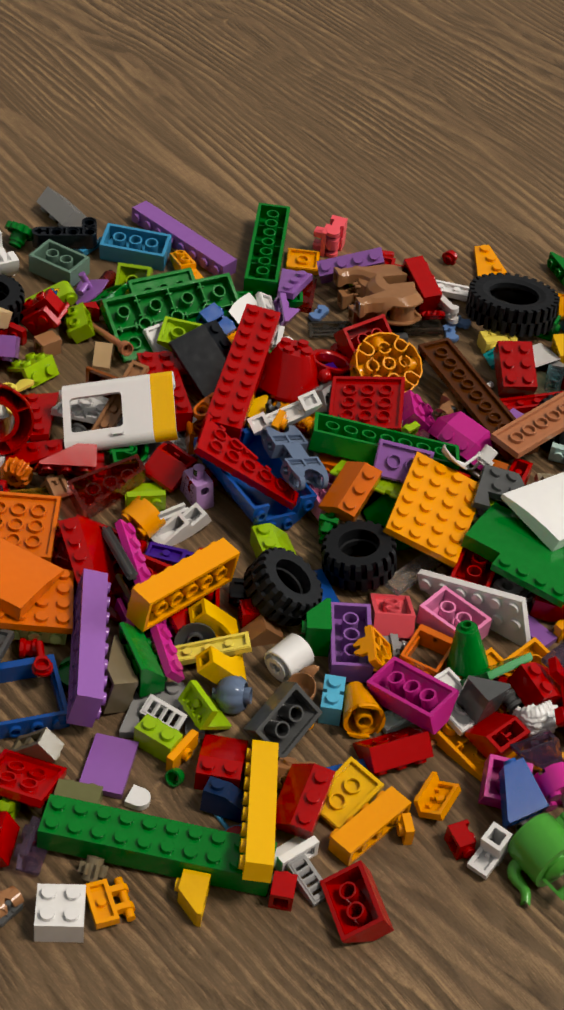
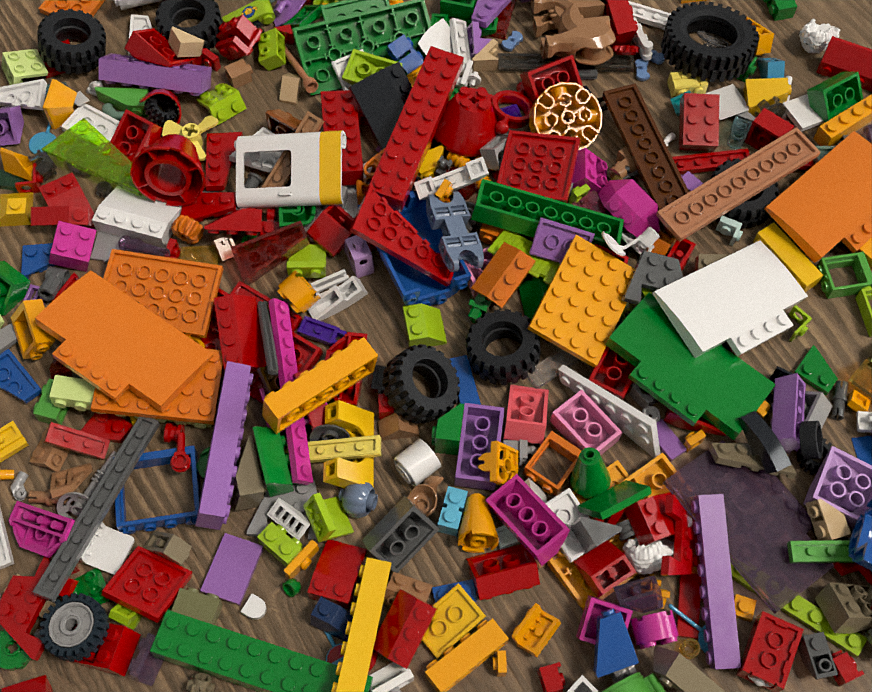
camera: 10 degrees right, 20 degrees up
none -> tan slope [471,39,498,71]

